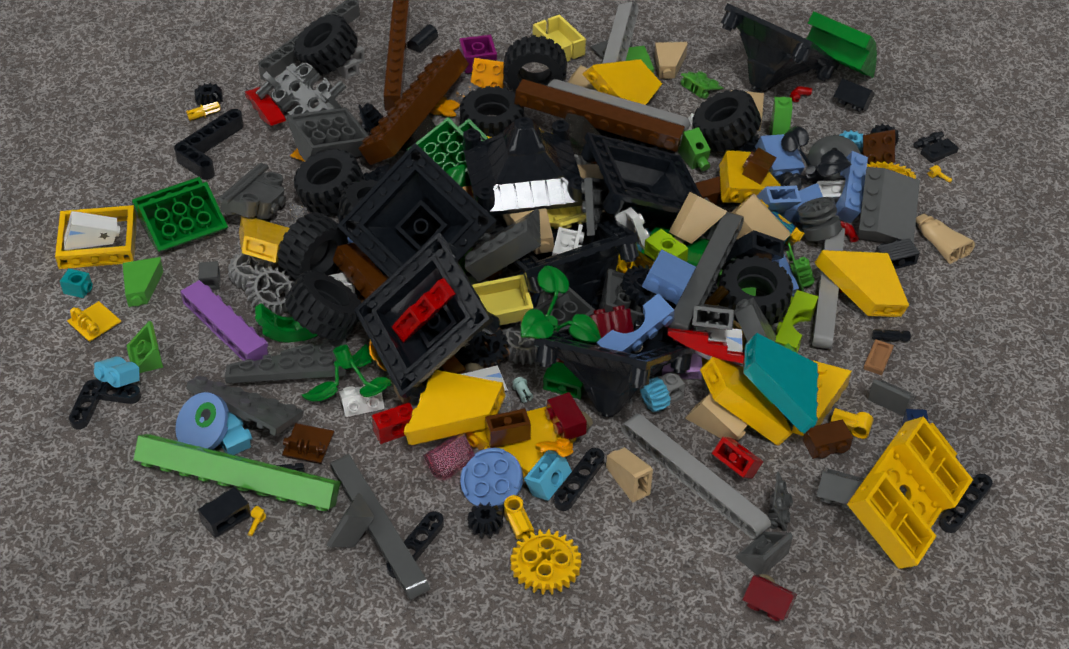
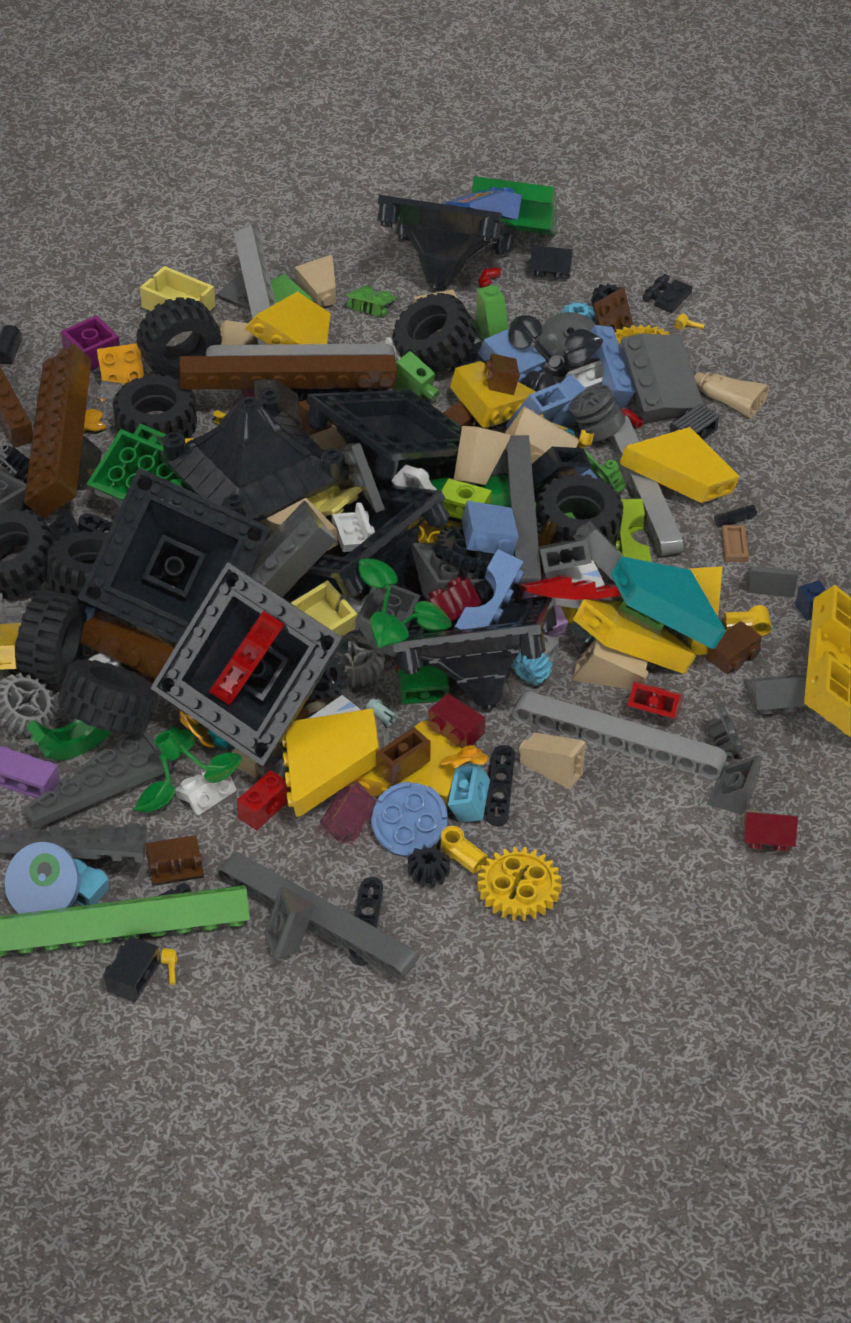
camera: 25 degrees left, 0 degrees up
none -> blue slope [445,187,522,220]

